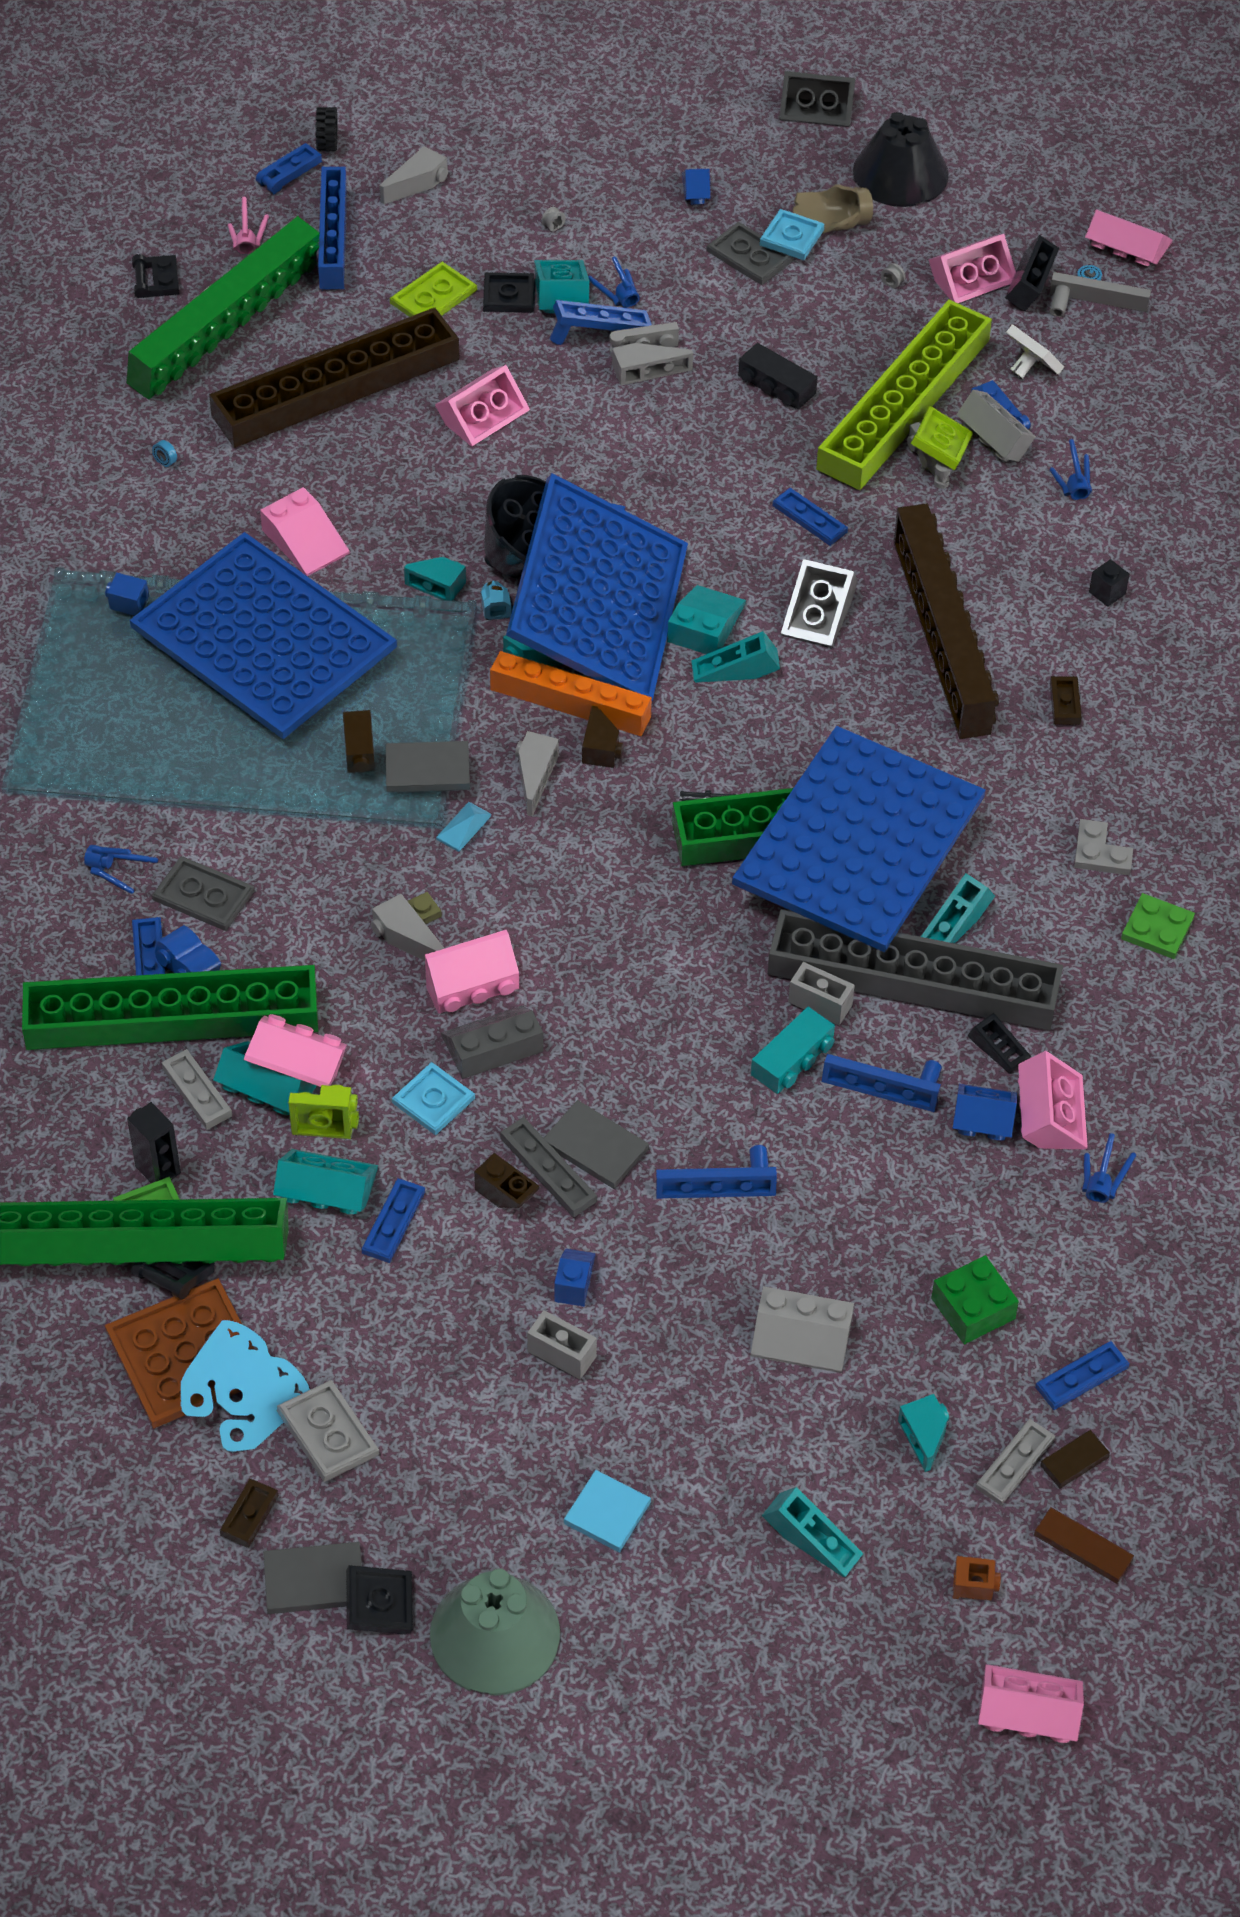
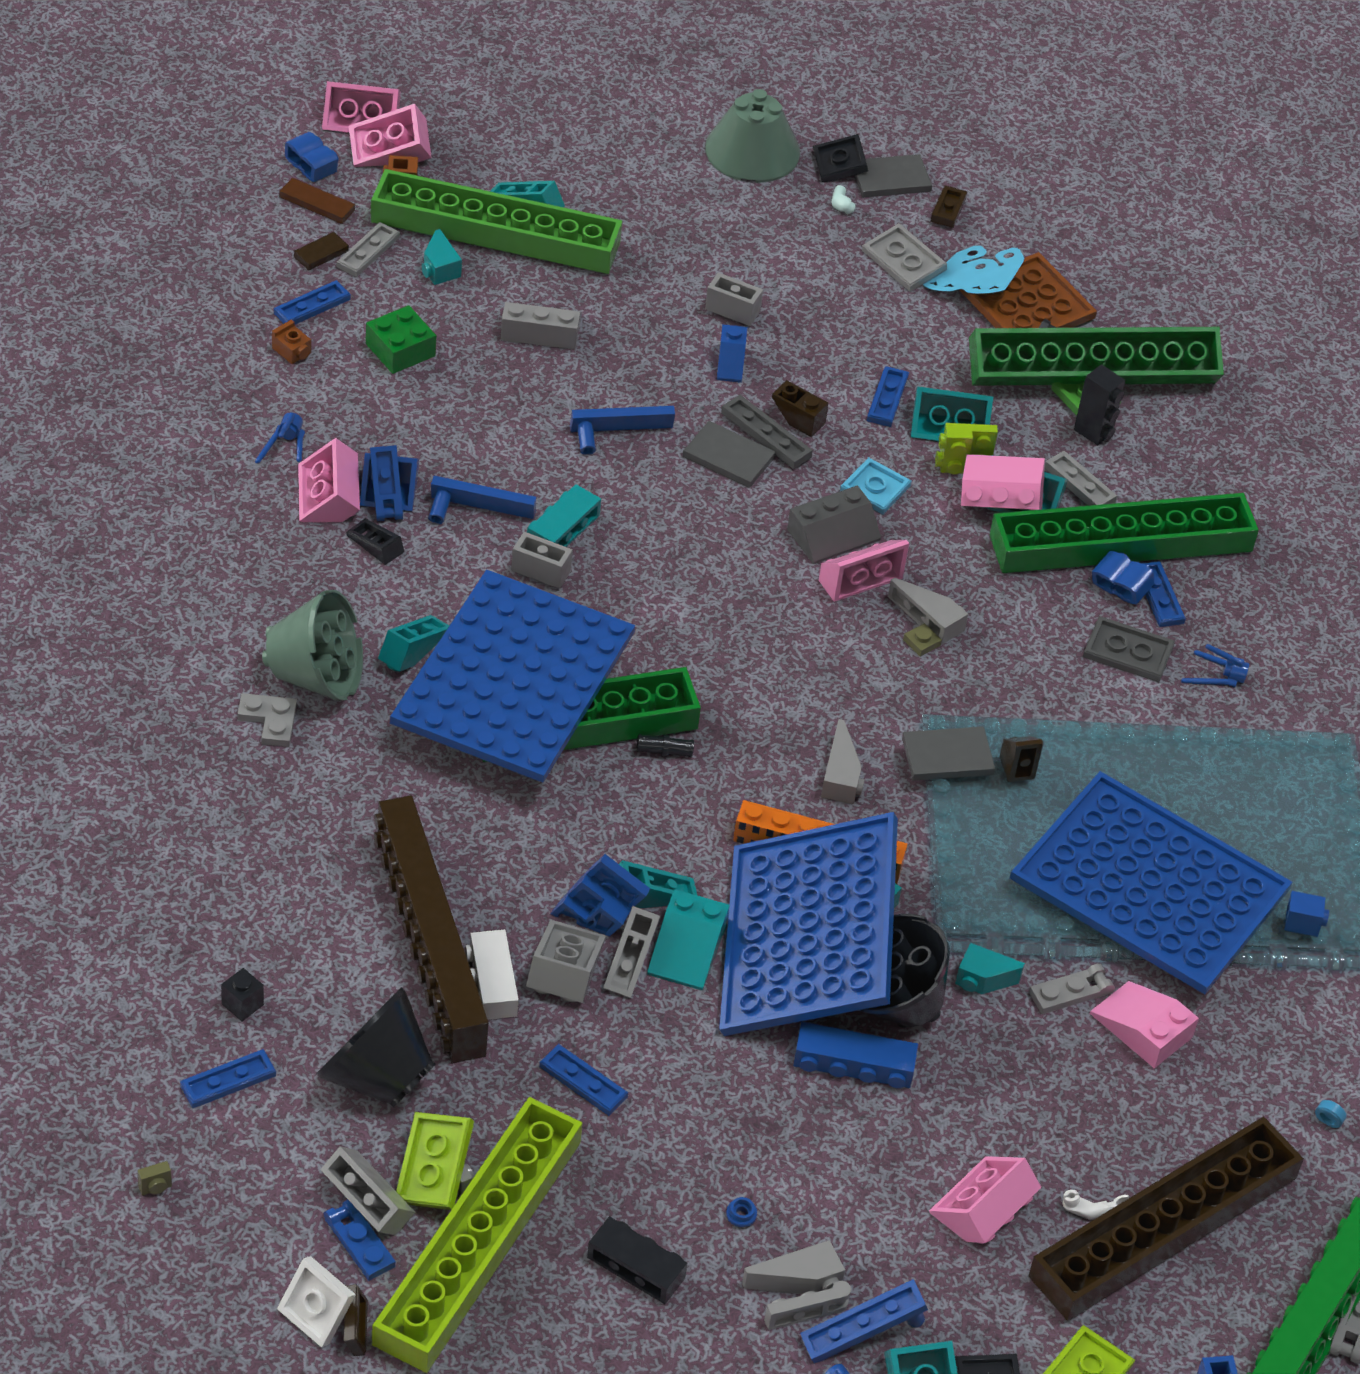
camera: 170 degrees right, 5 degrees down
medium azure slope [436,802,491,852] -> none
medium azure tile [564,1470,651,1553] -> none
dark brown slope [582,706,624,768] -> none
dark grey brick [767,909,1063,1031] -> none
blue plant [1050,439,1092,500] -> none
dark brown plate [1050,676,1082,725] -> none
bright green plate [1121,893,1195,959] -> none
none -> olive plate [137,1161,172,1196]
none -> blue tile [180,1049,276,1109]
none -> sand green cone [262,590,363,701]
none -> dark orange brick [272,320,311,364]
none -> blue brick [285,132,339,182]
none -> black cone [316,987,436,1107]
none -> dark brown tile [344,1284,368,1356]
none -> bright pink slope [349,104,431,167]
none -> blue plate [370,445,403,522]
none -> bright green brick [371,169,623,274]
none -> white brick [465,929,518,1020]
none -> blue slope [550,854,650,937]
none -> light grey slope [603,906,660,998]
none -> blue plate [726,1197,757,1227]
none -> light aqua arm [832,185,855,214]
none -> light grey plate [1029,963,1115,1014]
none -> white arm [1062,1190,1129,1220]

